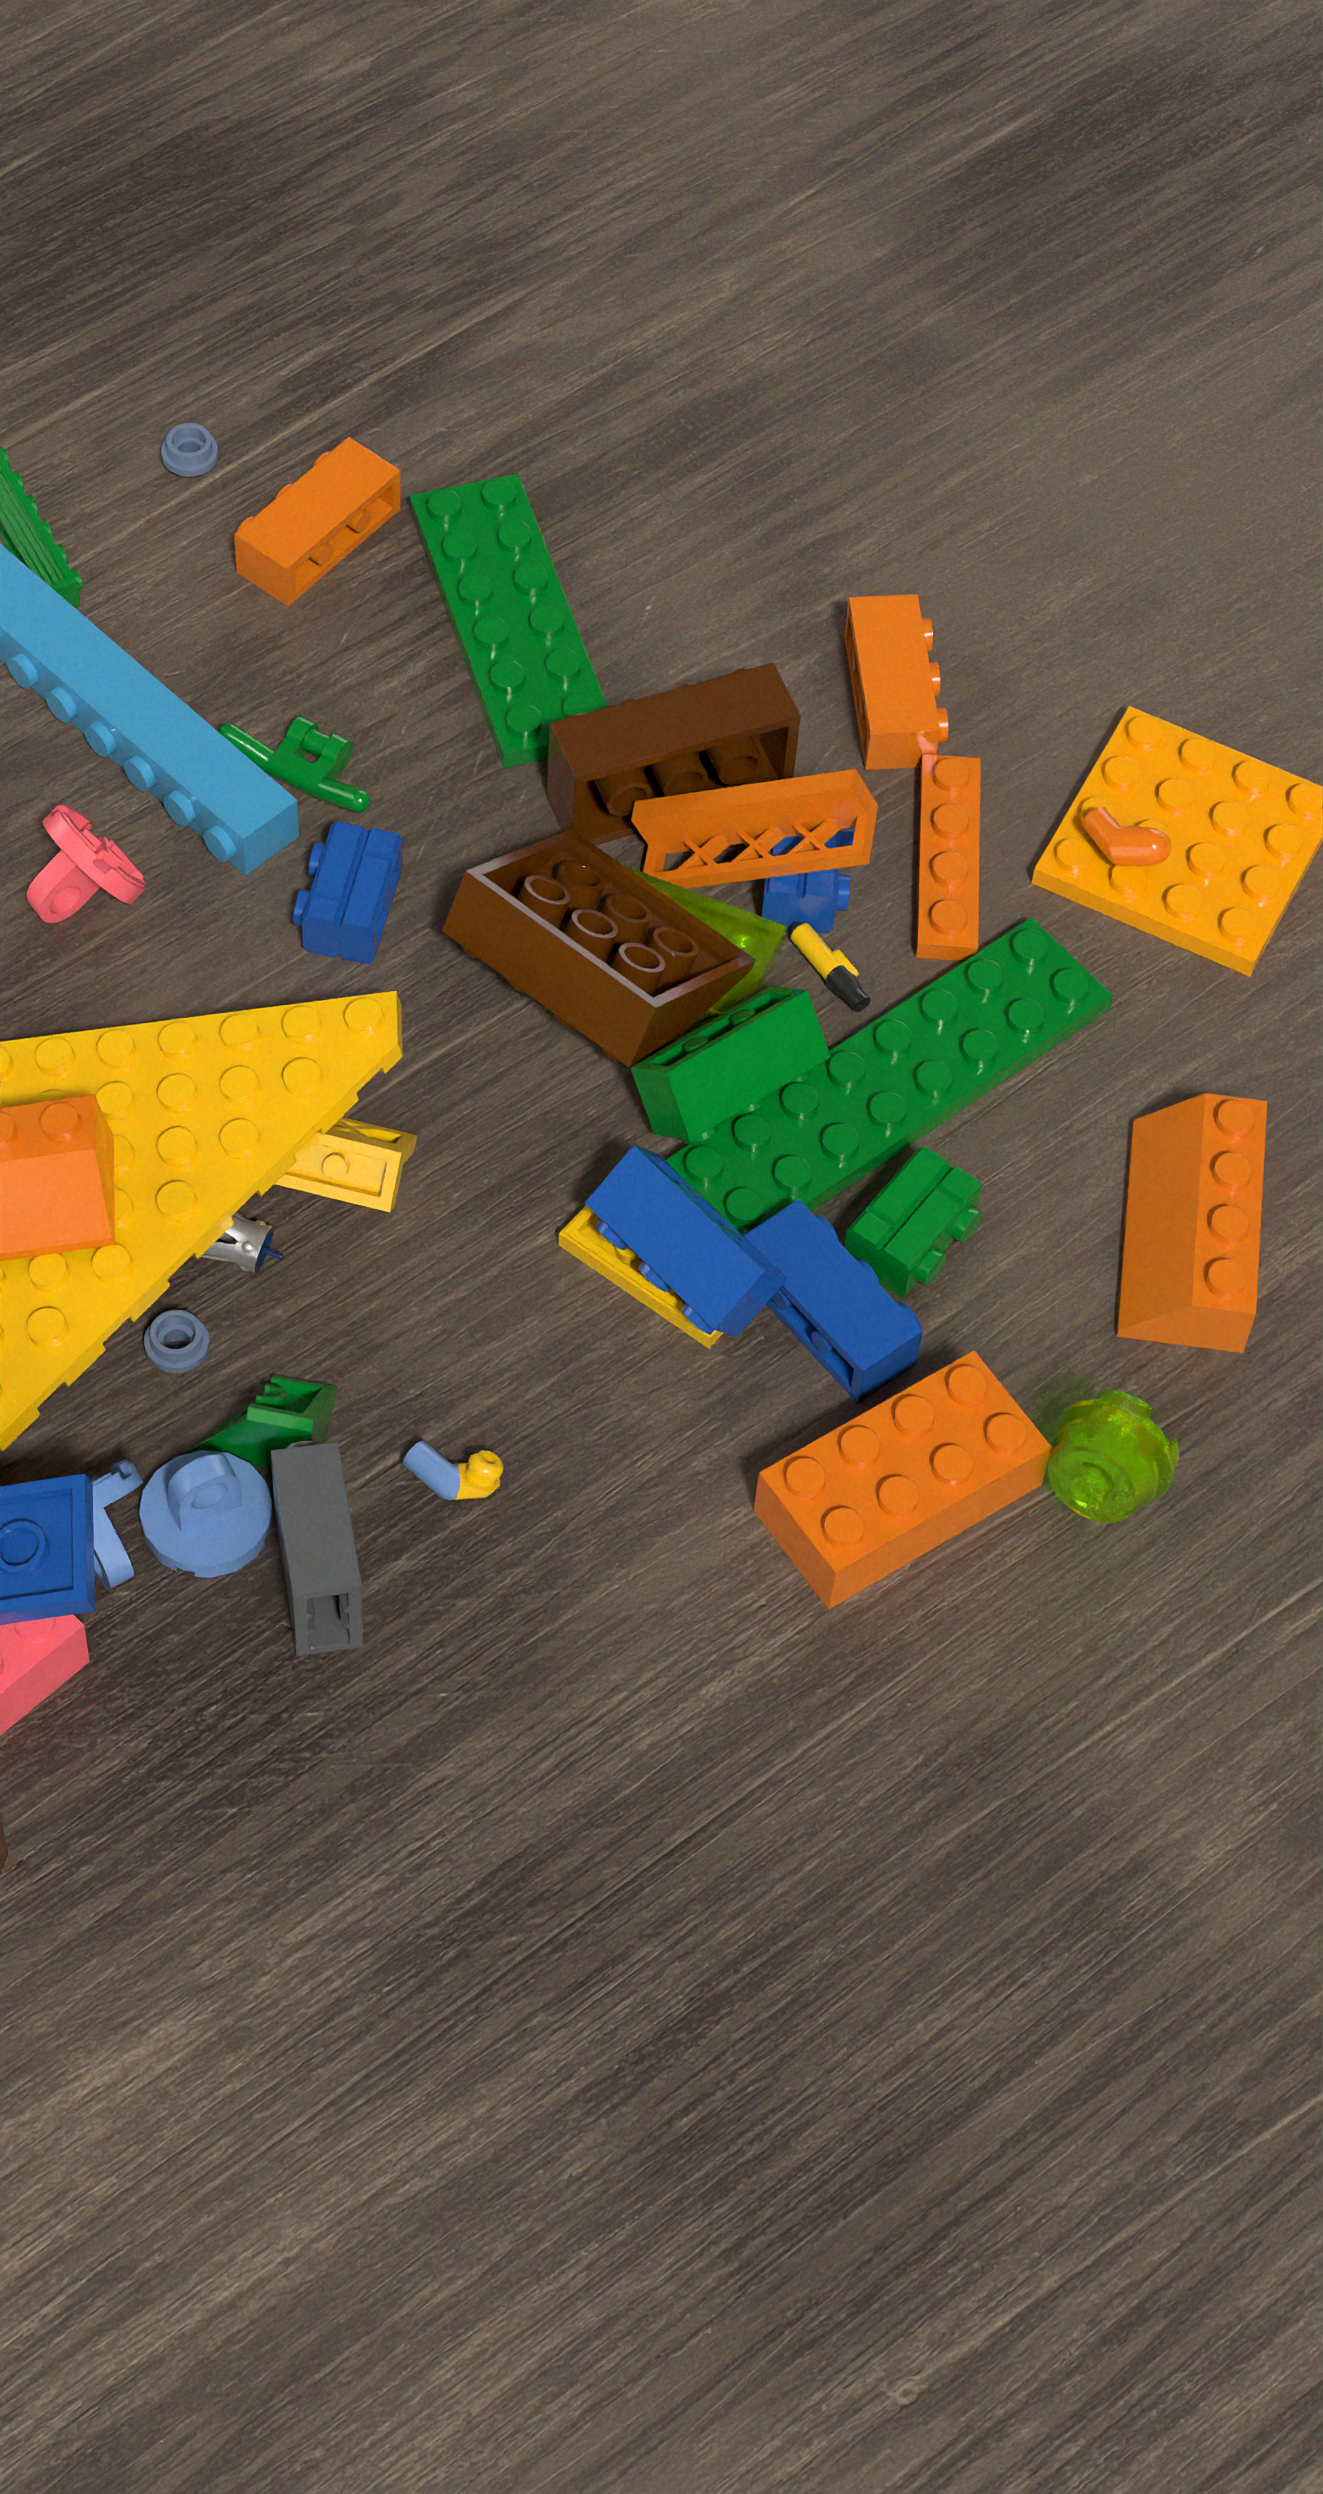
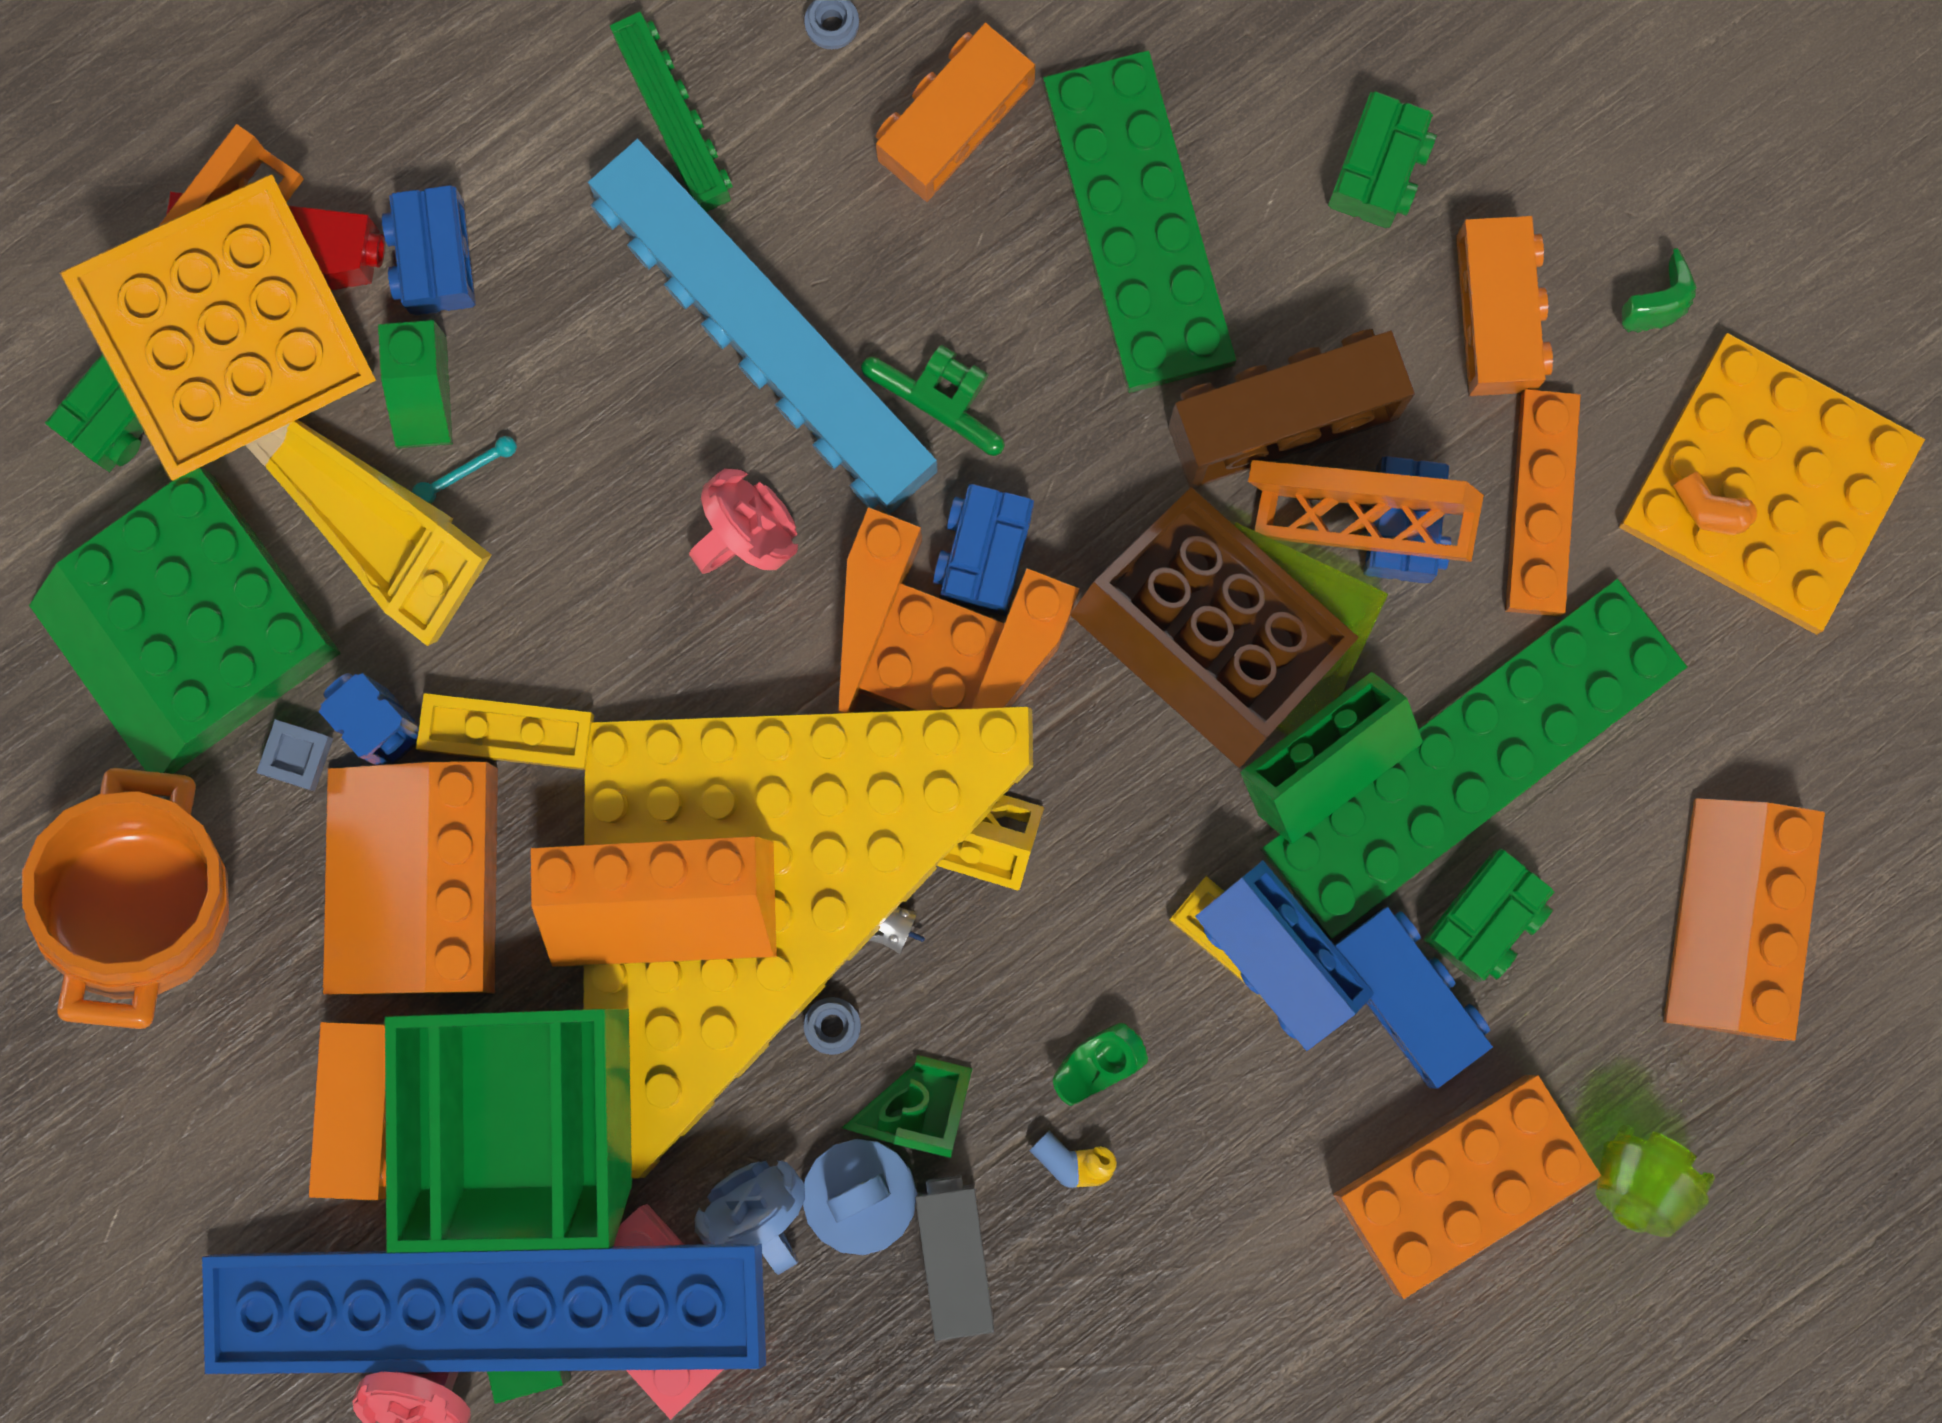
camera: 10 degrees right, 25 degrees up
piece [790,922,871,1012] -> none
none -> orange wedge [838,507,1080,713]
none -> green hair [1053,1023,1148,1106]
none -> green brick [1328,91,1437,228]
none -> green hair [1622,248,1697,333]

